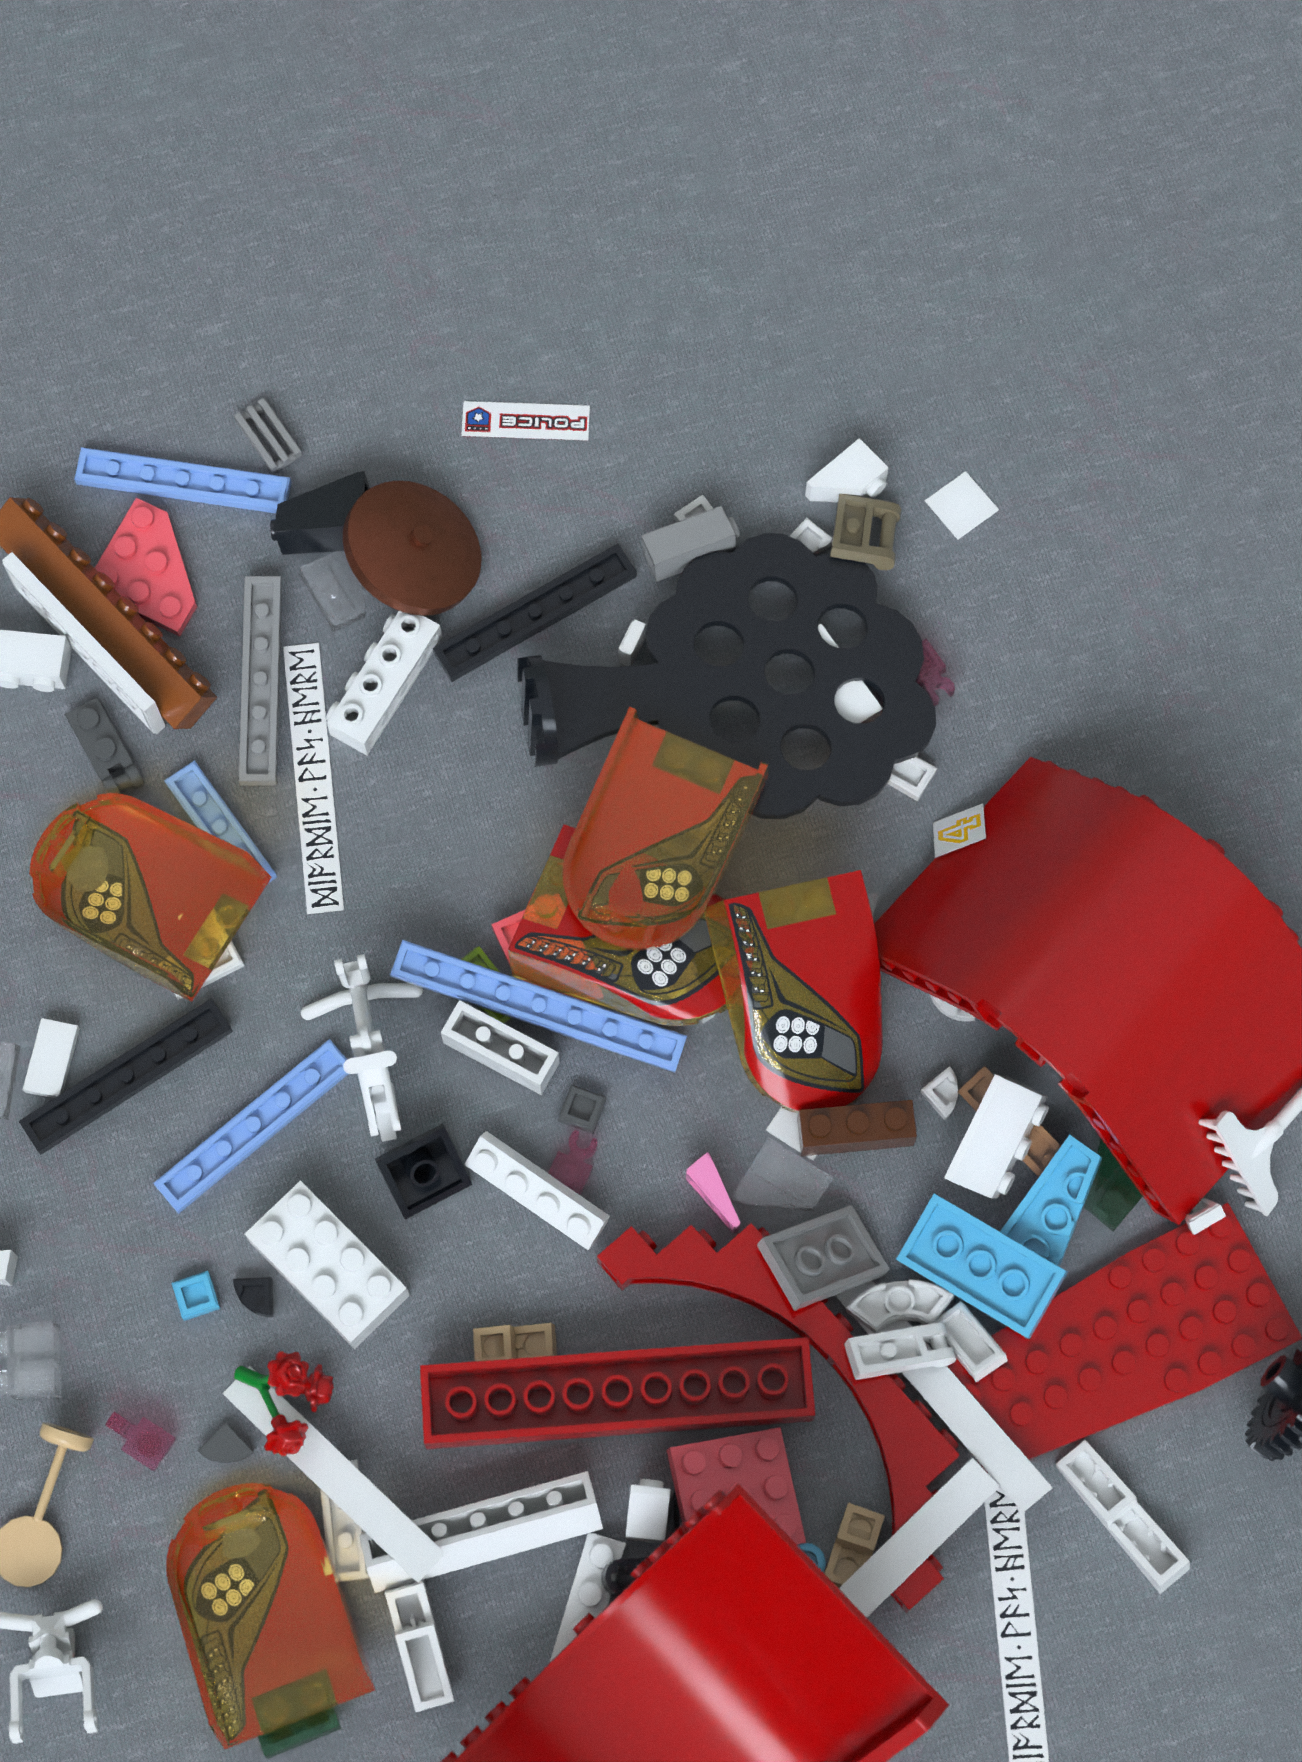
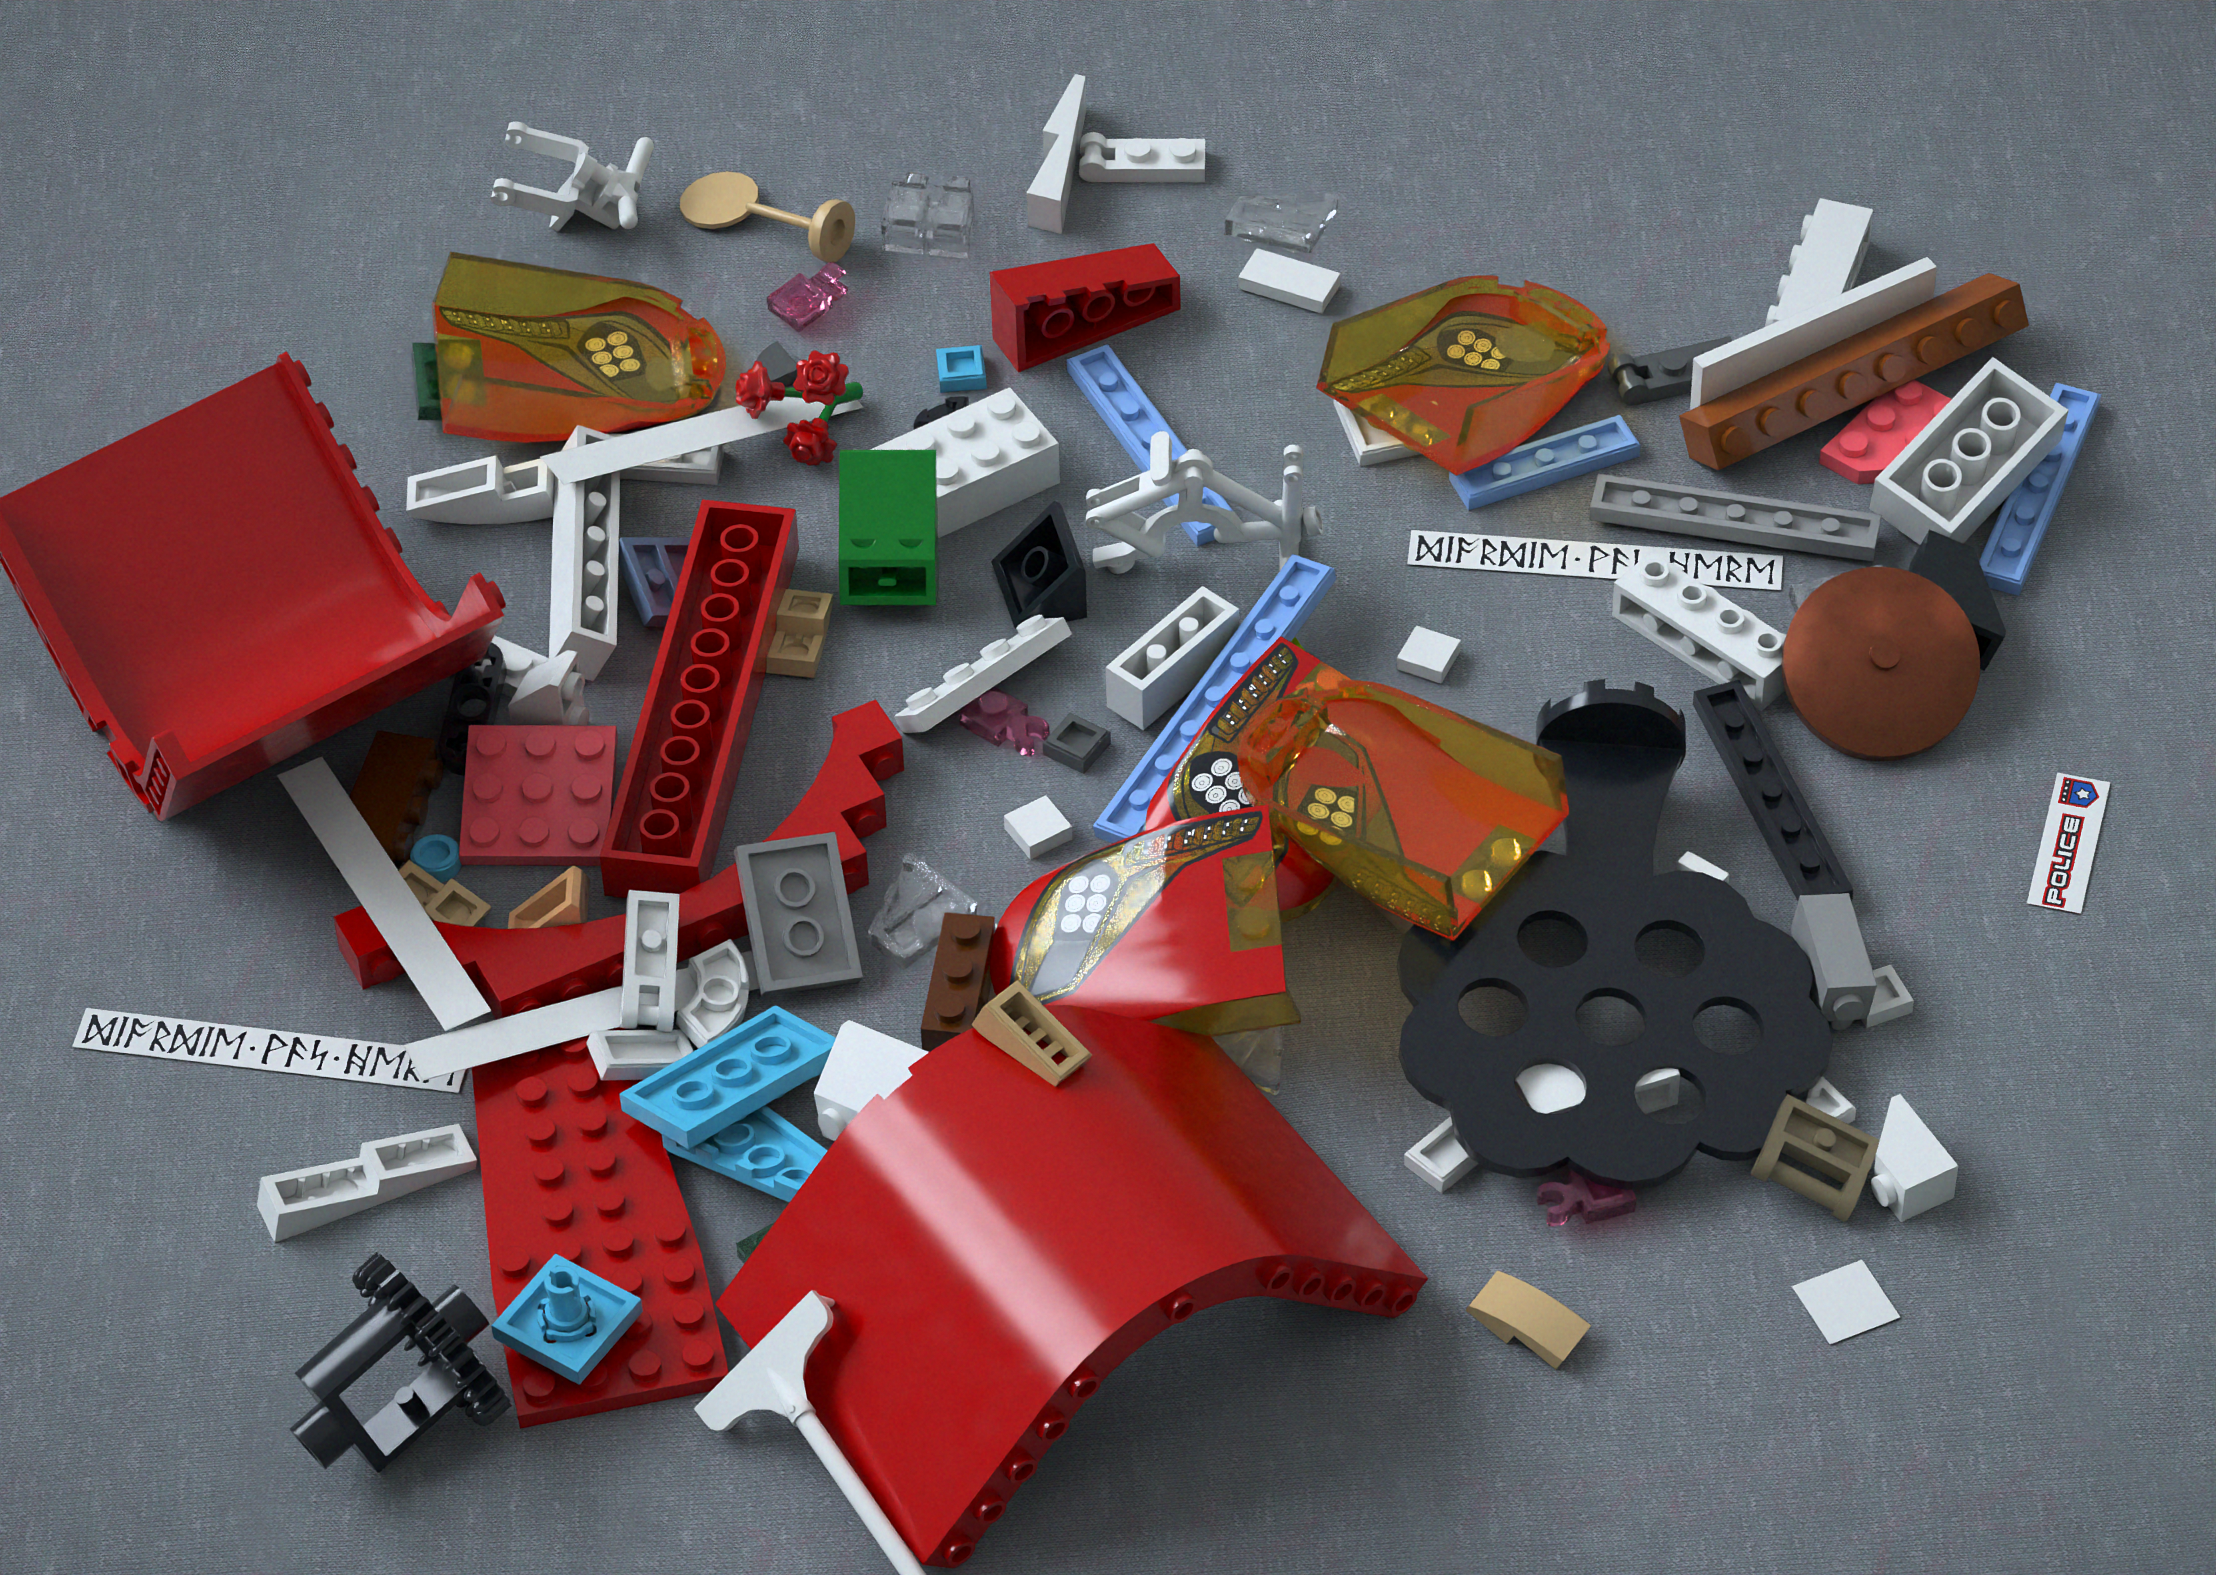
camera: 105 degrees right, 25 degrees down
black plate [19,998,233,1155] -> none
light grey tile [234,397,302,474] -> none
bright pink slope [686,1152,741,1234] -> none
white sticker [933,803,986,858] -> none
white tile [1185,1197,1226,1235] -> none
none -> medium azure plate [491,1253,643,1385]
none -> light nougat slope [508,865,590,929]
none -> sand blue wing [618,537,691,627]
none -> green slope [838,450,939,605]
none -> tan slope [972,980,1092,1087]
none -> red wedge [989,243,1181,373]
none -> white tile [1004,795,1073,860]
none -> white tile [1397,626,1461,684]
none -> tan slope [1466,1270,1591,1370]
none -> white brick [1869,357,2069,545]

